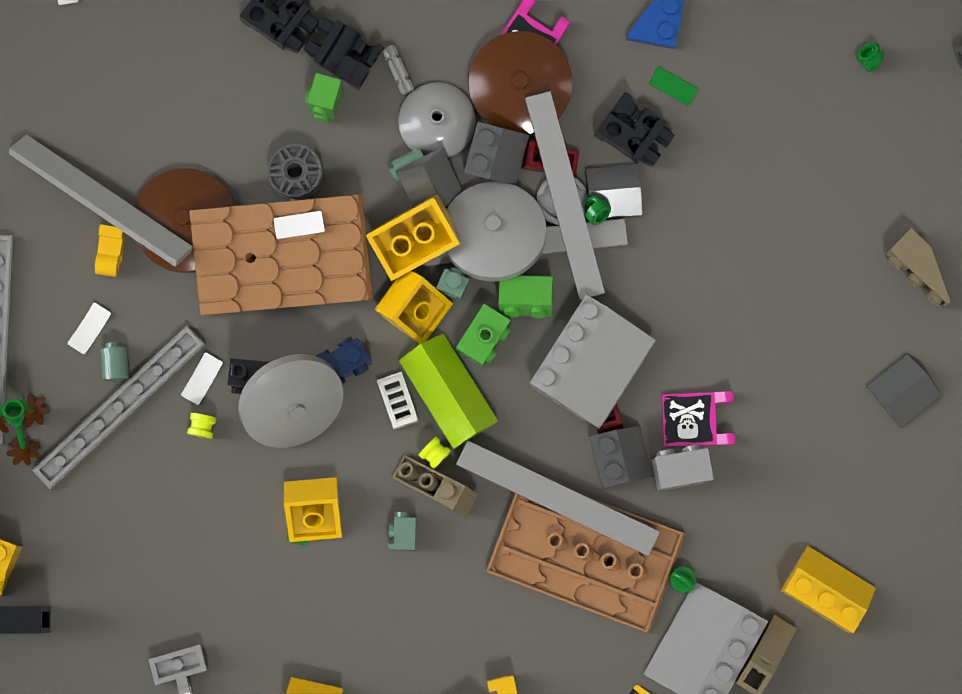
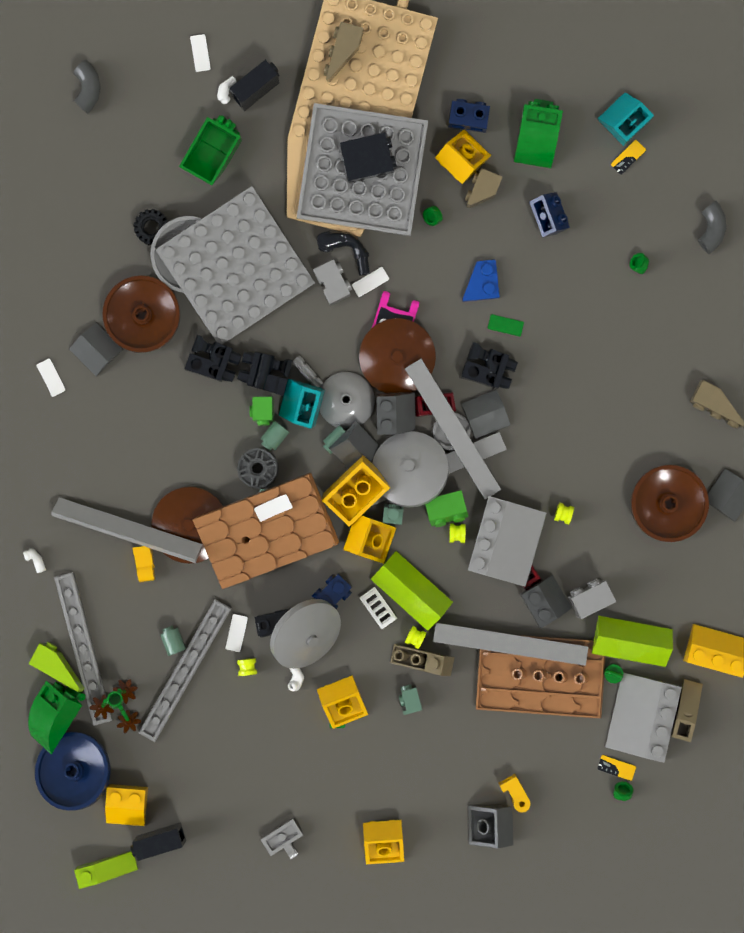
camera: 15 degrees left, 5 degrees up
white sticker [68,303,111,354] -> none
bright green brick [456,304,512,367] -> none
green tile [584,196,611,225] -> none
flag [662,391,736,447] -> none
none -> sand green brick [260,421,290,451]
none -> teal slope [279,379,325,429]
none -> white arm [288,668,304,691]
none -> neon yellow wheel [449,523,466,543]
none -> neon yellow wheel [554,502,574,525]
none -> lime slope [591,615,673,667]
none -> reddish brown dish [631,465,709,542]

